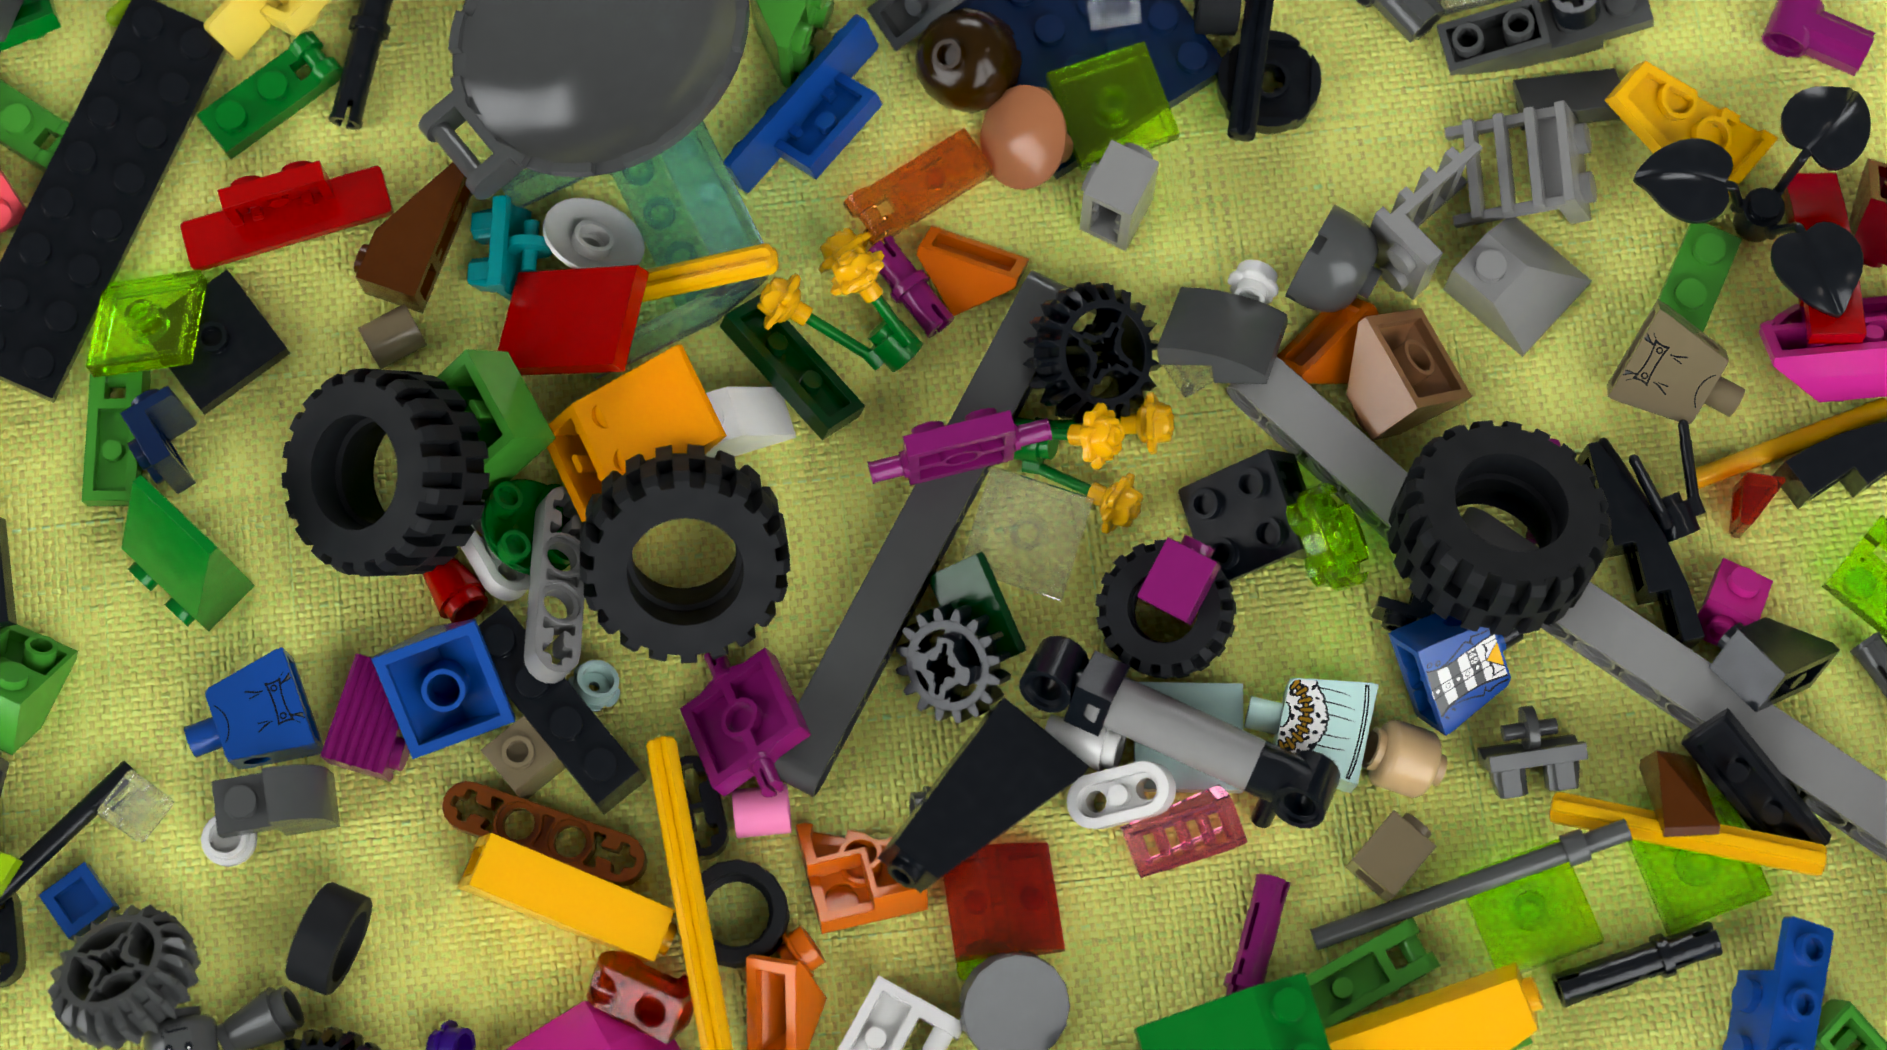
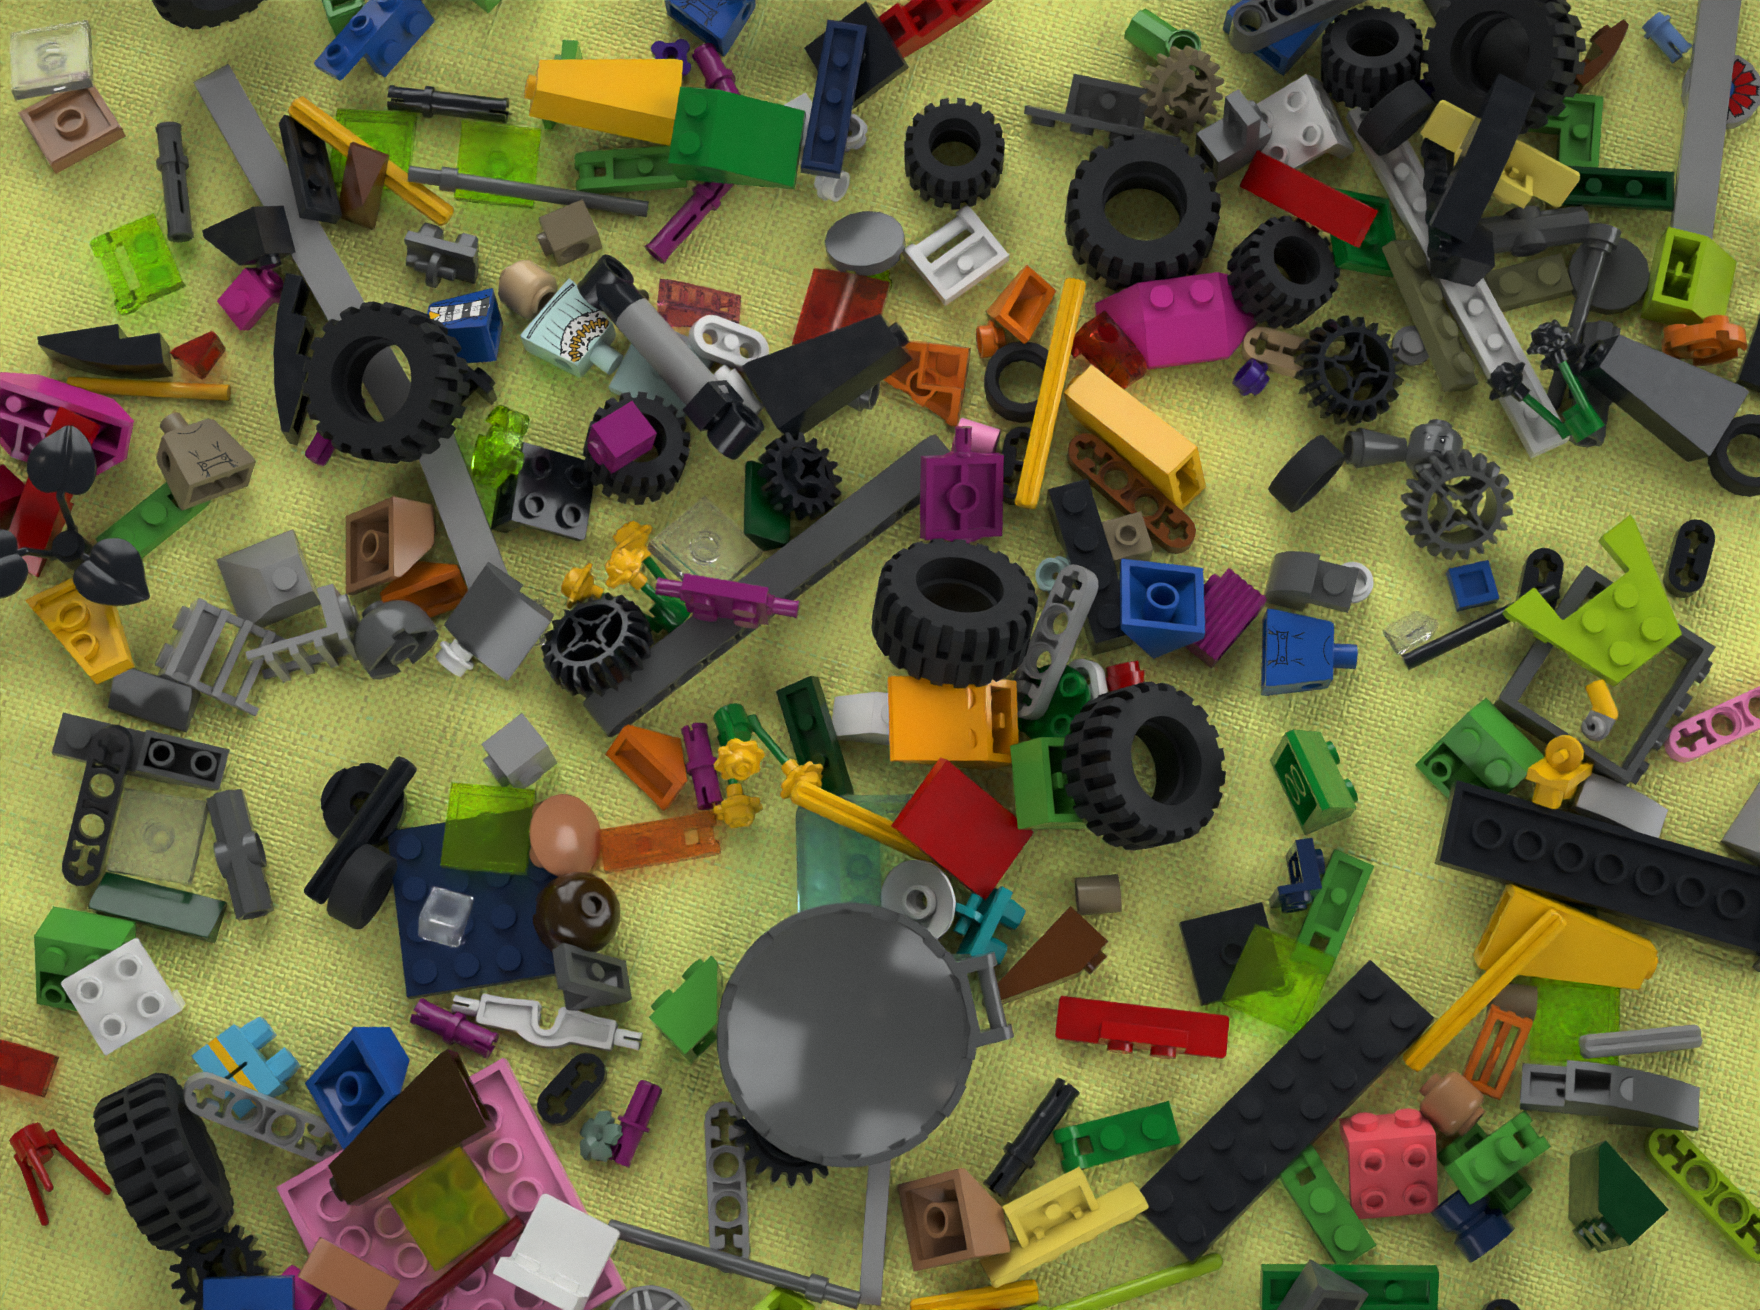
camera: 155 degrees left, 0 degrees up
blue bracket [724,14,883,193] -> none
black plant [1598,419,1706,542] -> none

